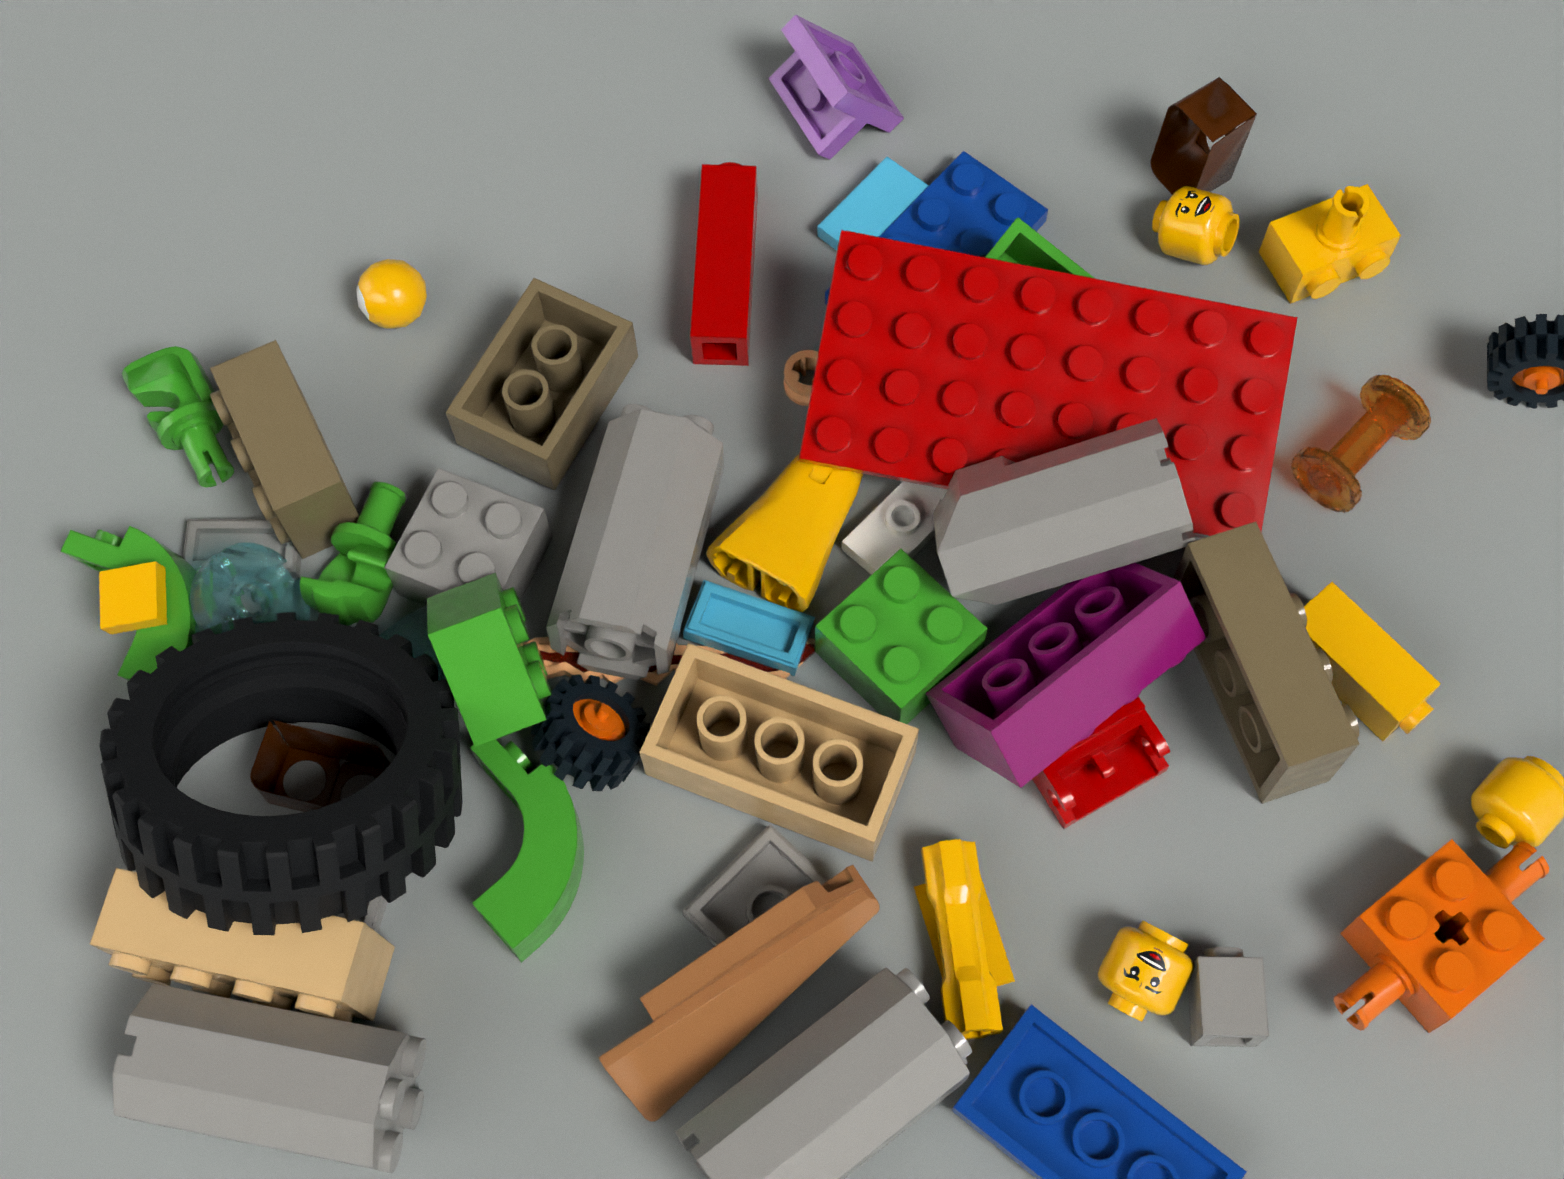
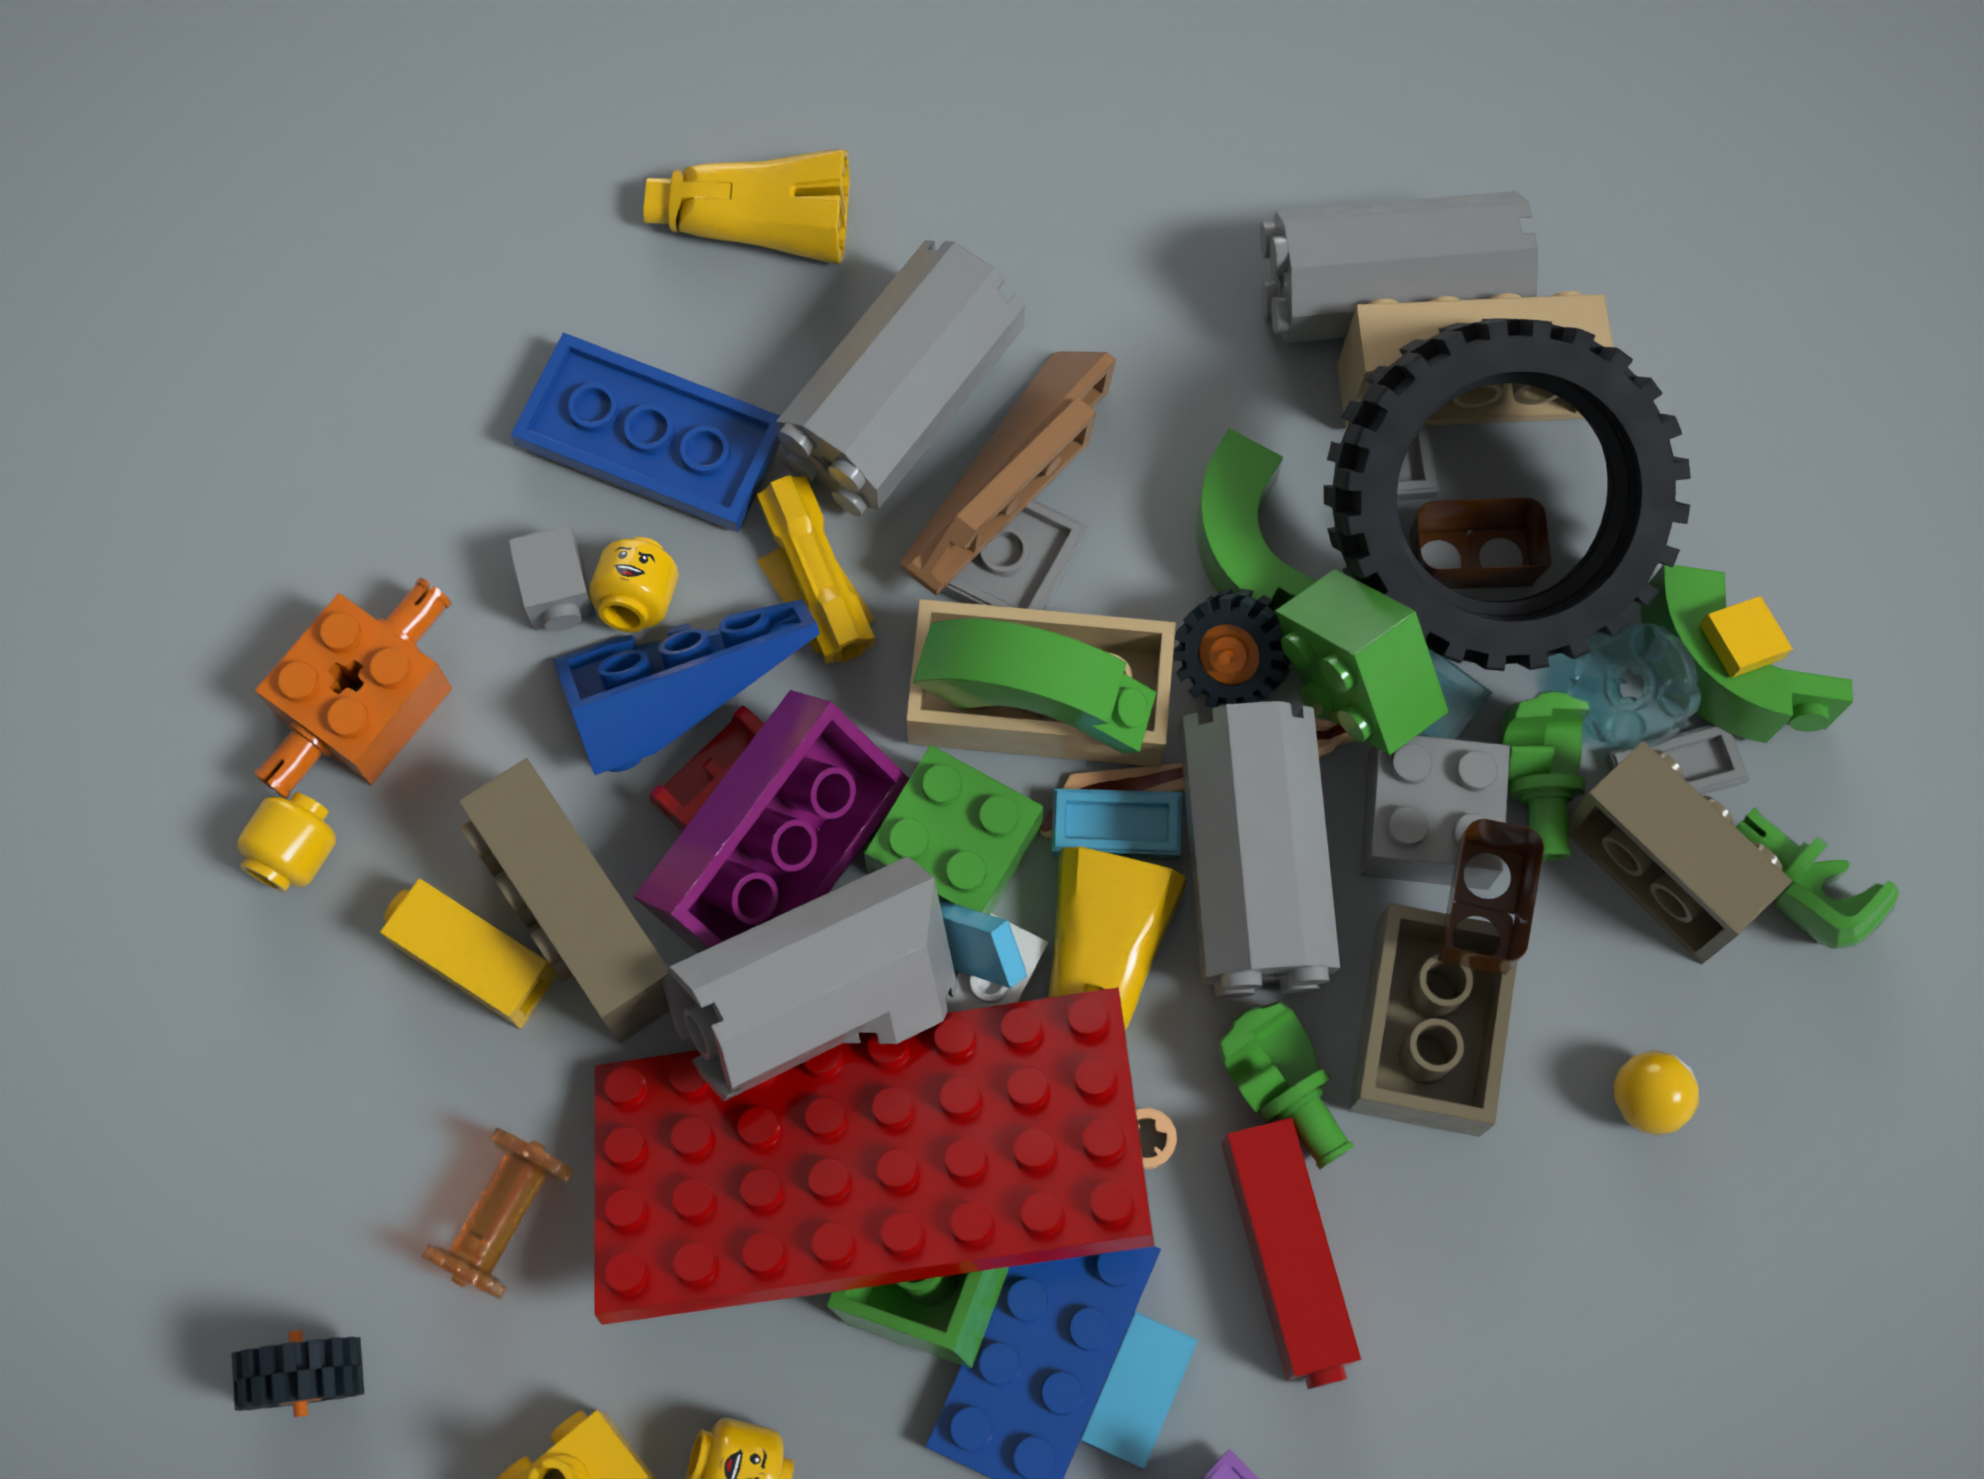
camera: 160 degrees right, 5 degrees up
none -> blue wedge [553,599,820,775]
none -> bright green arch [912,618,1157,754]
none -> medium azure tile [939,900,1027,989]
none -> bright green piece [1218,1001,1354,1170]
none -> reddish brown piece [1438,819,1544,975]

